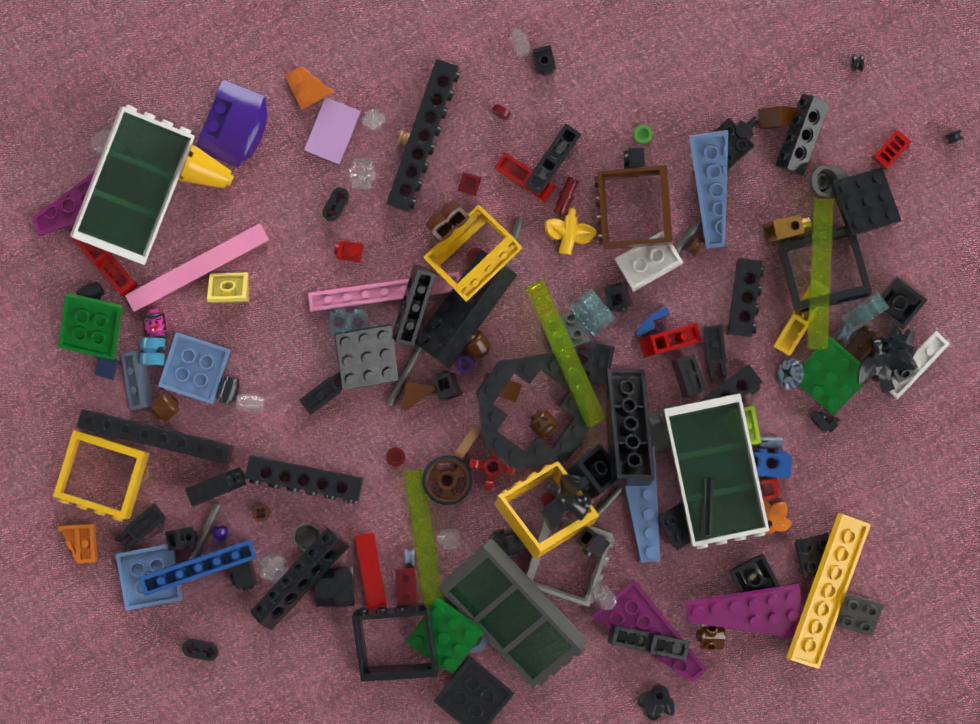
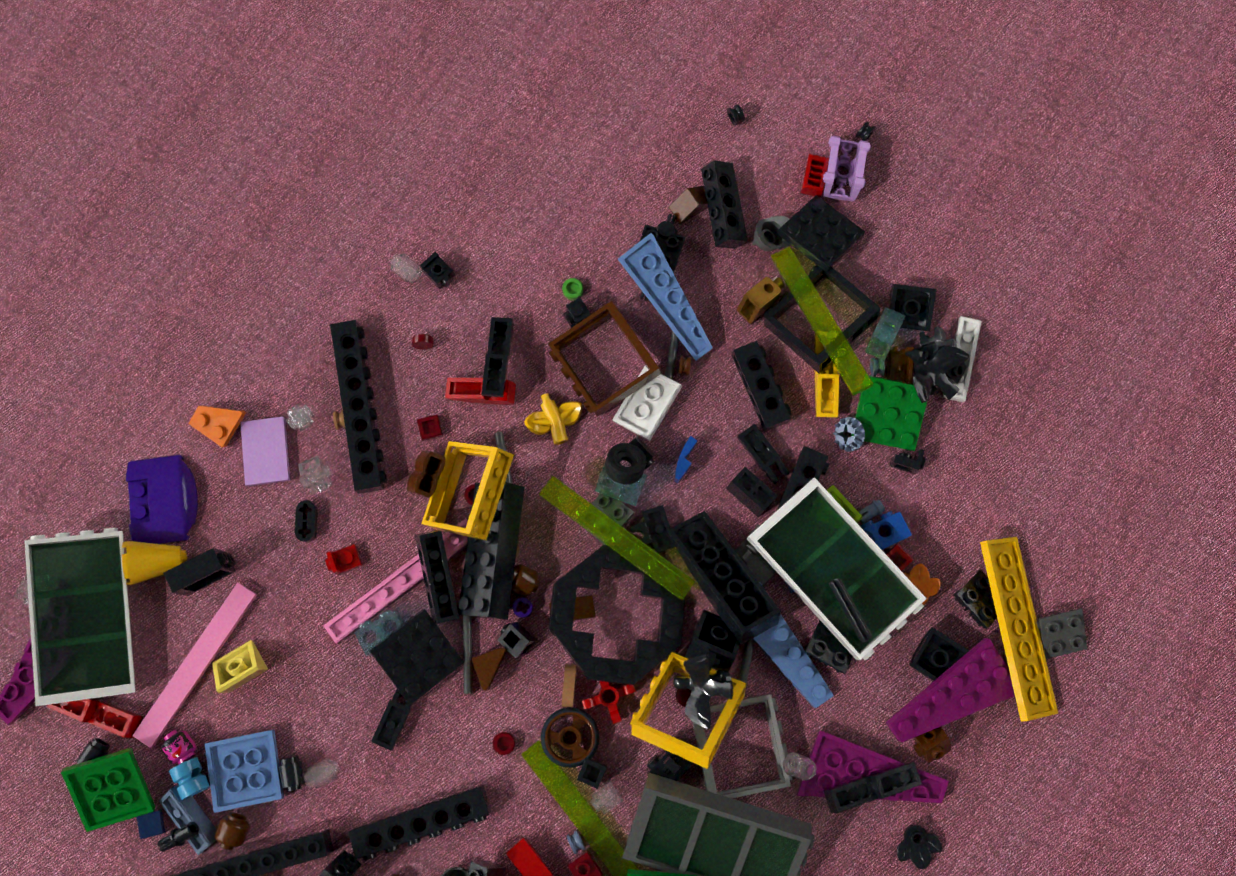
camera: 35 degrees left, 10 degrees down
reddish brown head [529,410,558,439] -> none
dark red pin [553,177,579,217] -> none
black brick [575,526,610,559] -> none
red slope [638,323,702,358] -> none
none -> black axle [158,822,199,852]
none -> black window [163,548,236,596]
none -> black brick [577,758,607,789]
none -> black tyre [605,443,646,484]
none -> lavender piece [823,136,871,202]

